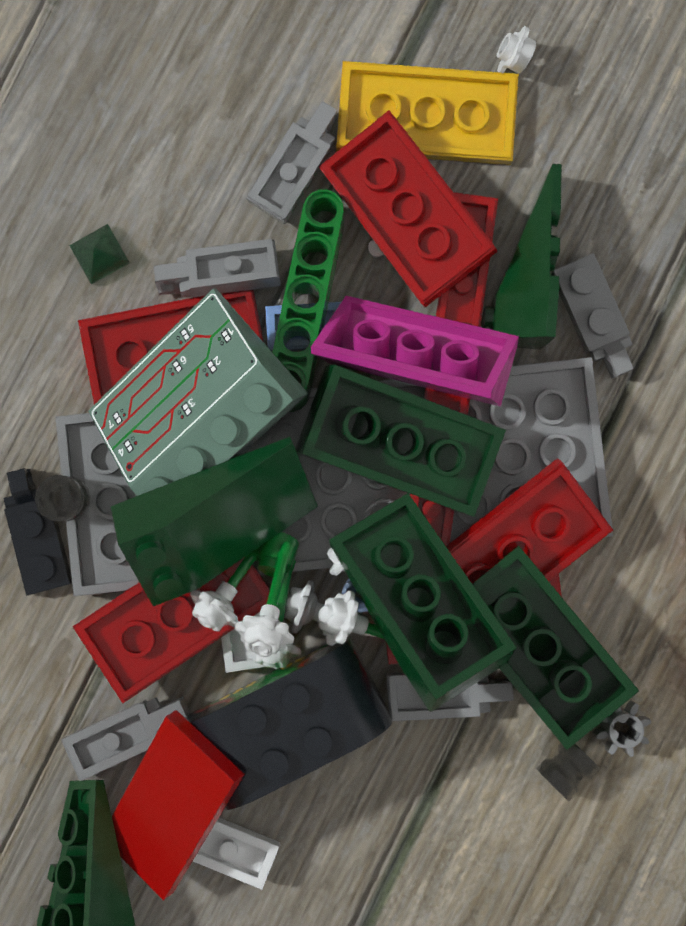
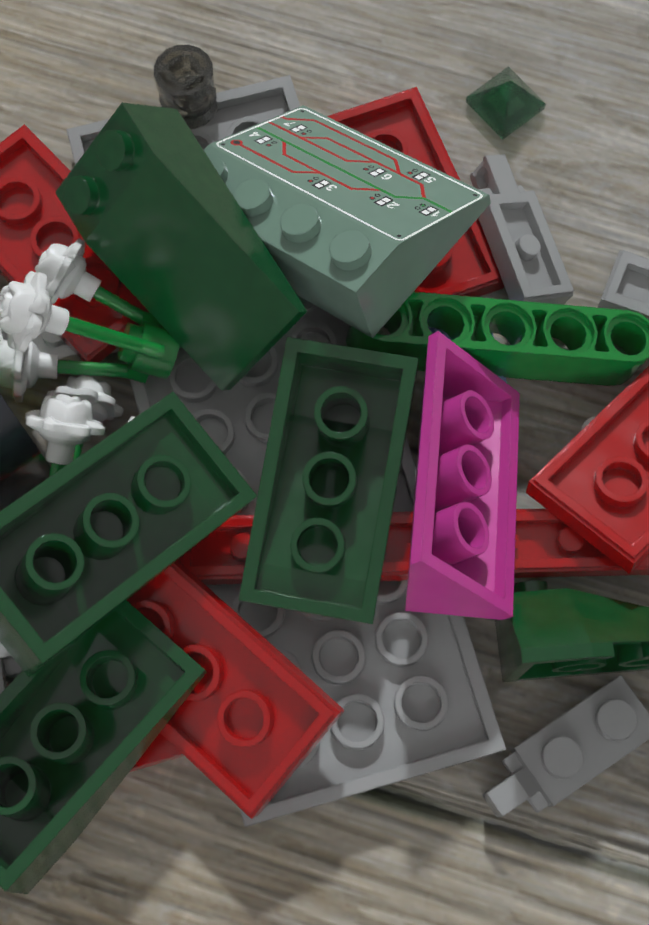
camera: 80 degrees right, 15 degrees down
black hinge [4,468,72,596] -> none

